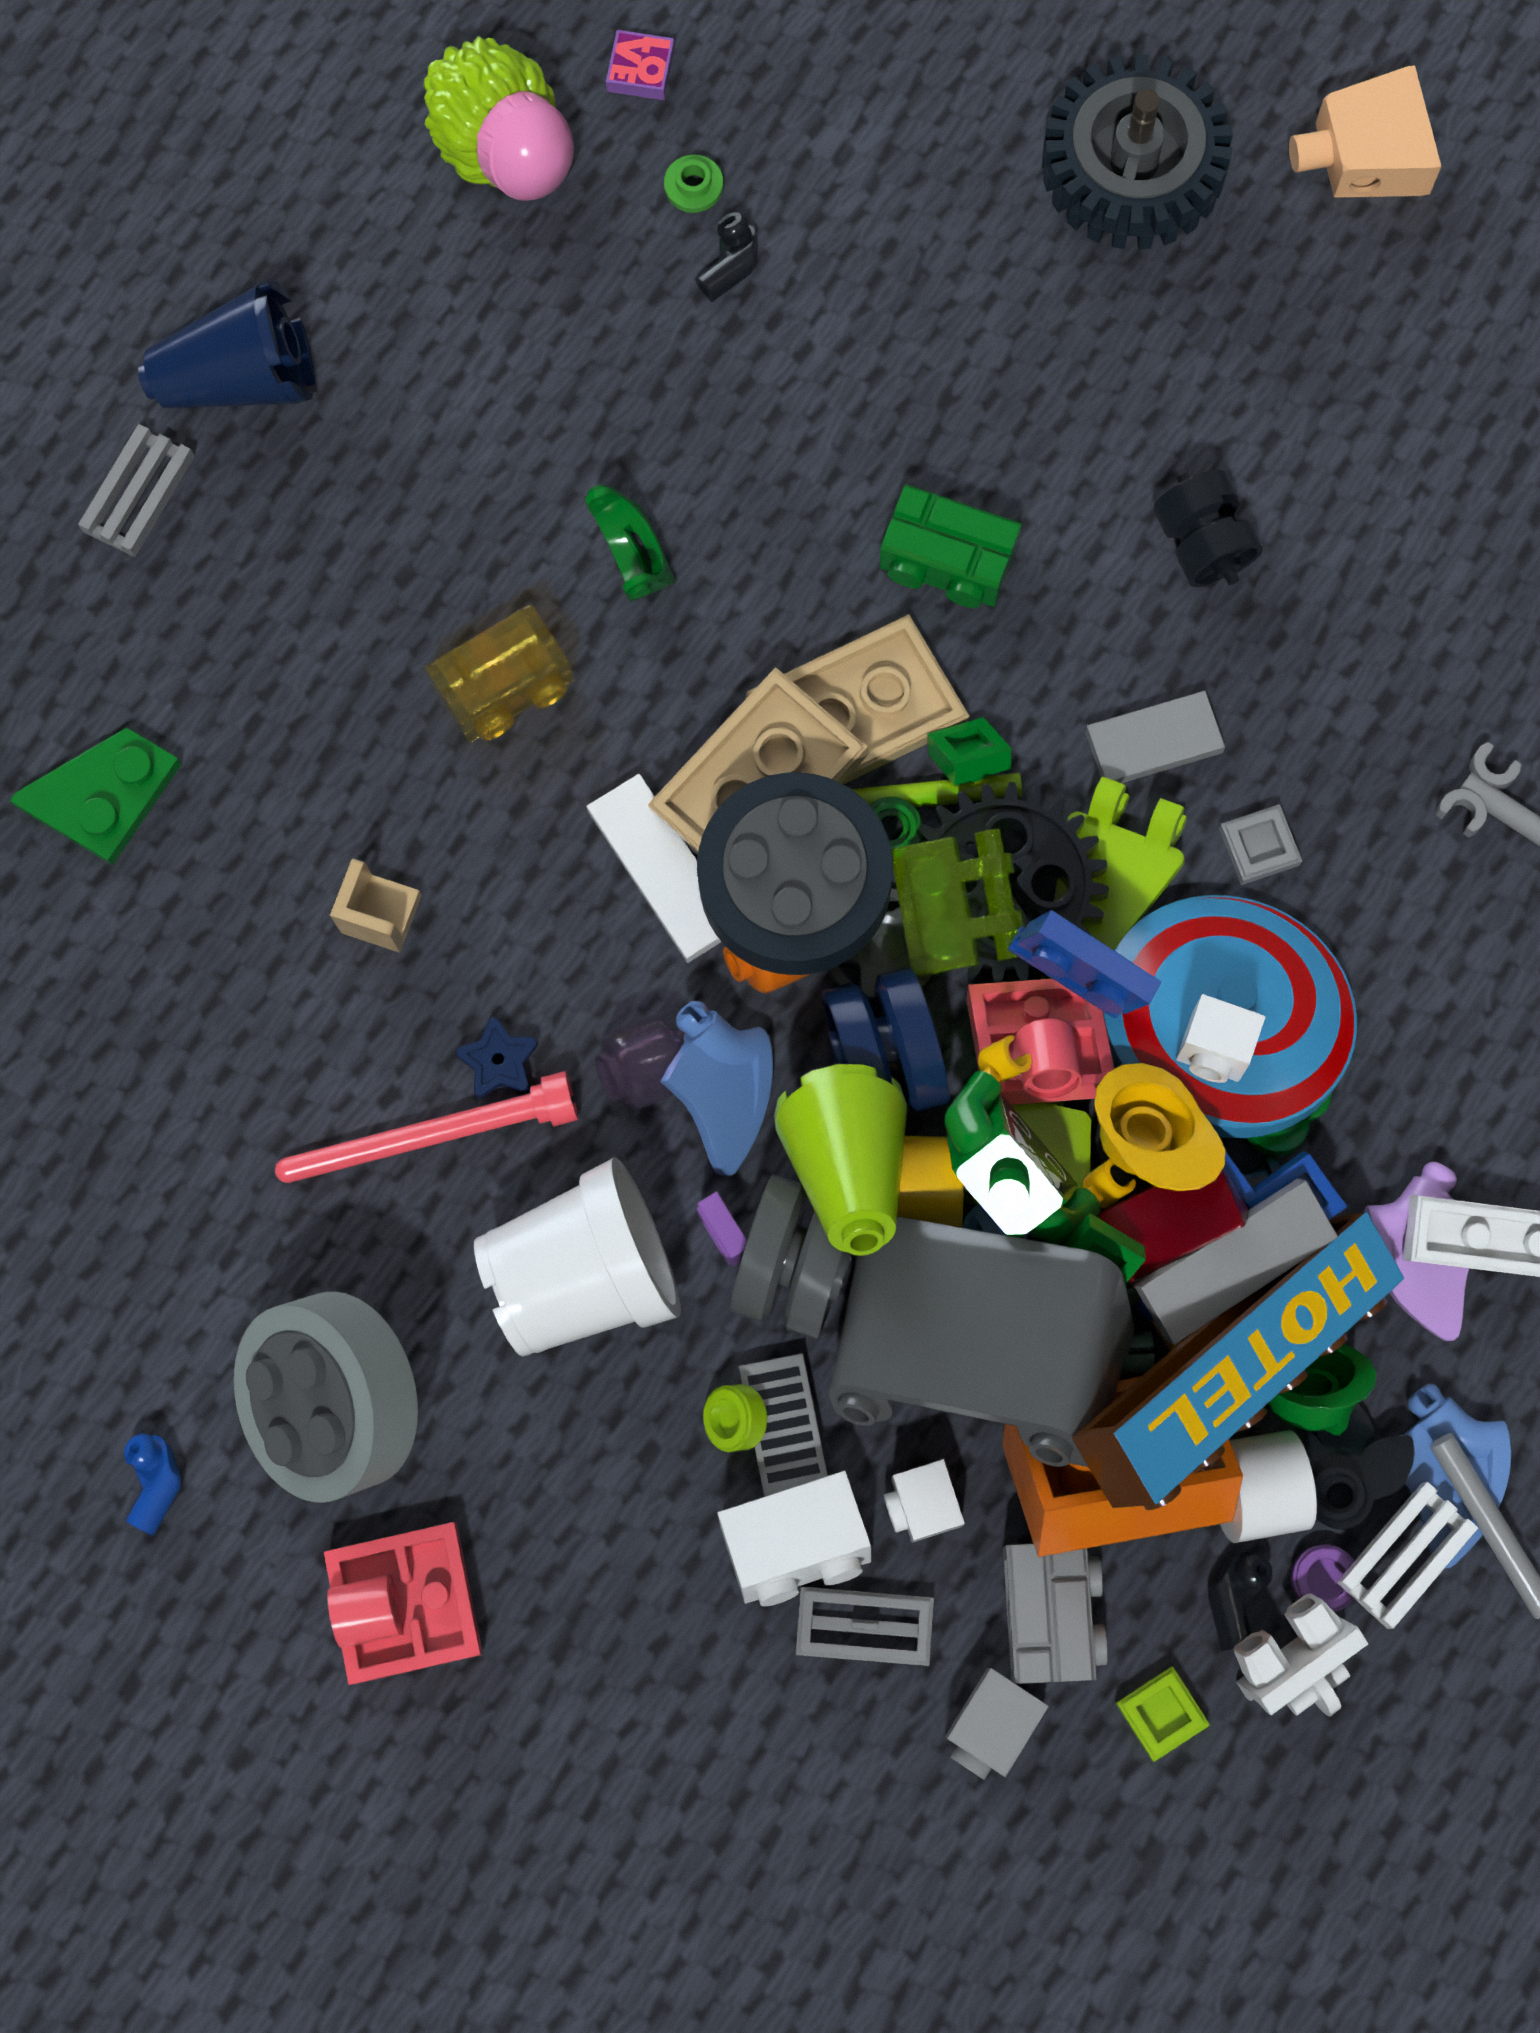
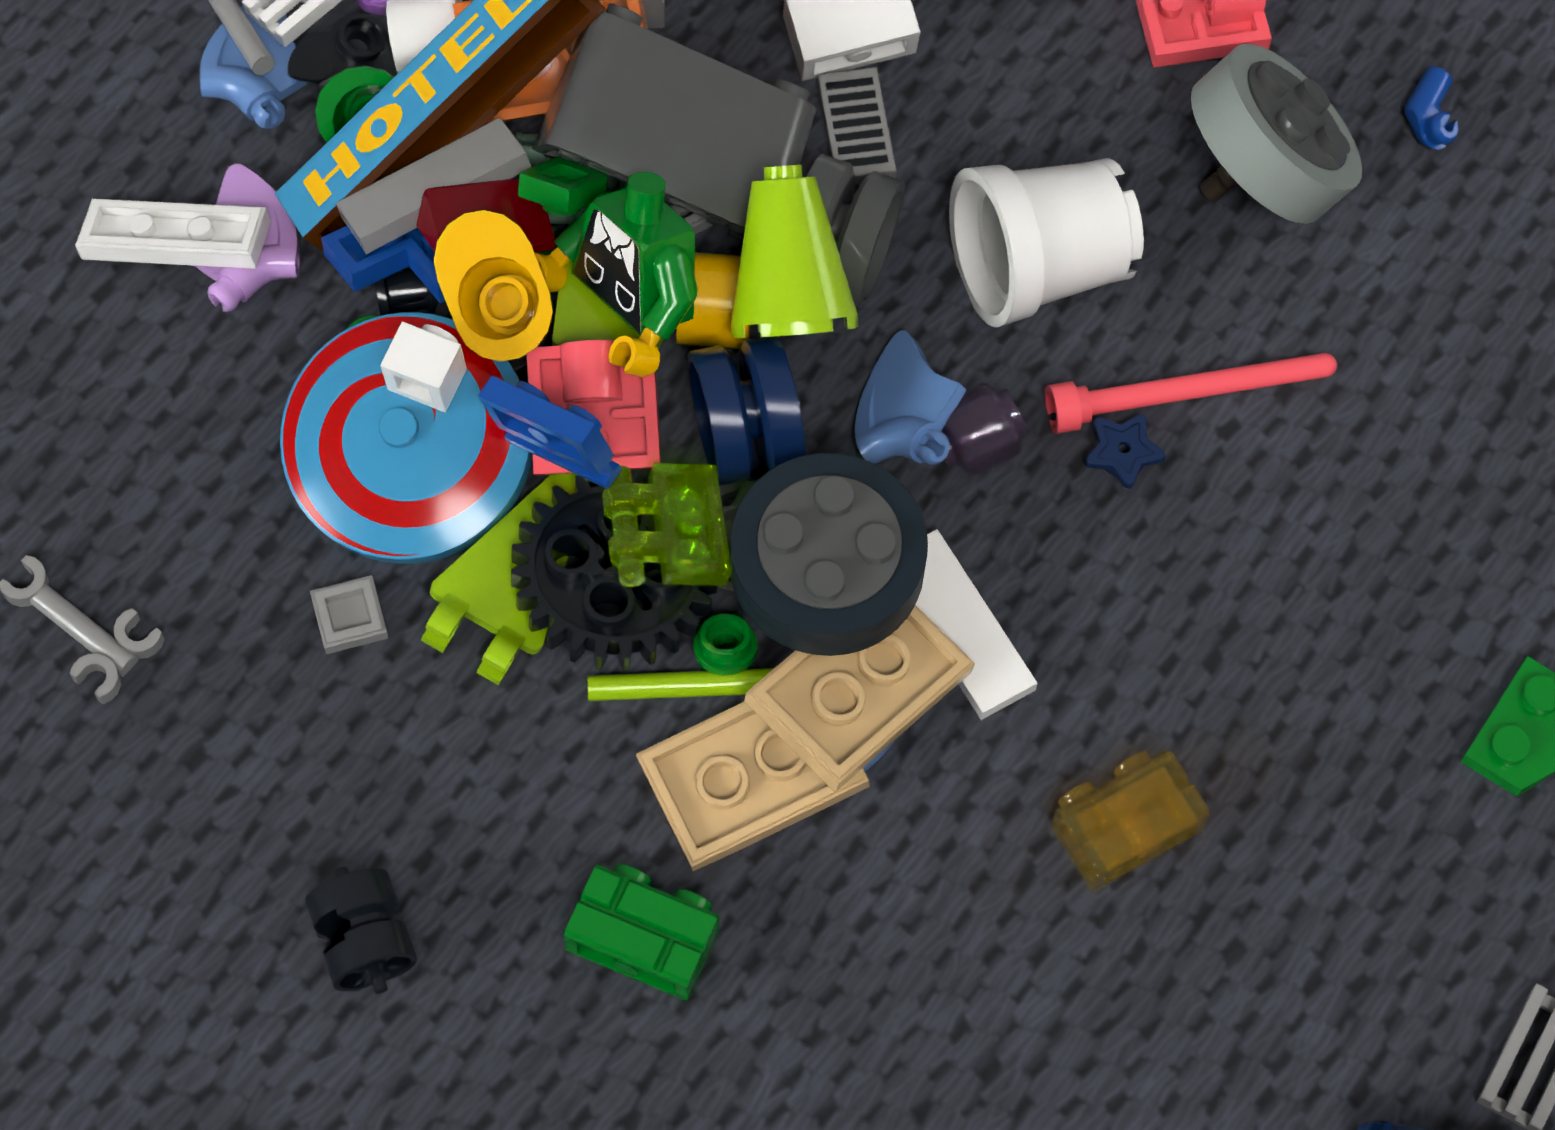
camera: 175 degrees right, 10 degrees down
tan panel [330,859,422,953] -> none
green helmet [585,484,676,602] -> none
medium lavender tile [696,1192,747,1267] -> none
lime tile [703,1384,767,1452] -> none
white plate [883,1459,965,1543] -> none
green plate [927,717,1012,786] -> none
light grey tile [1085,691,1225,783] -> none

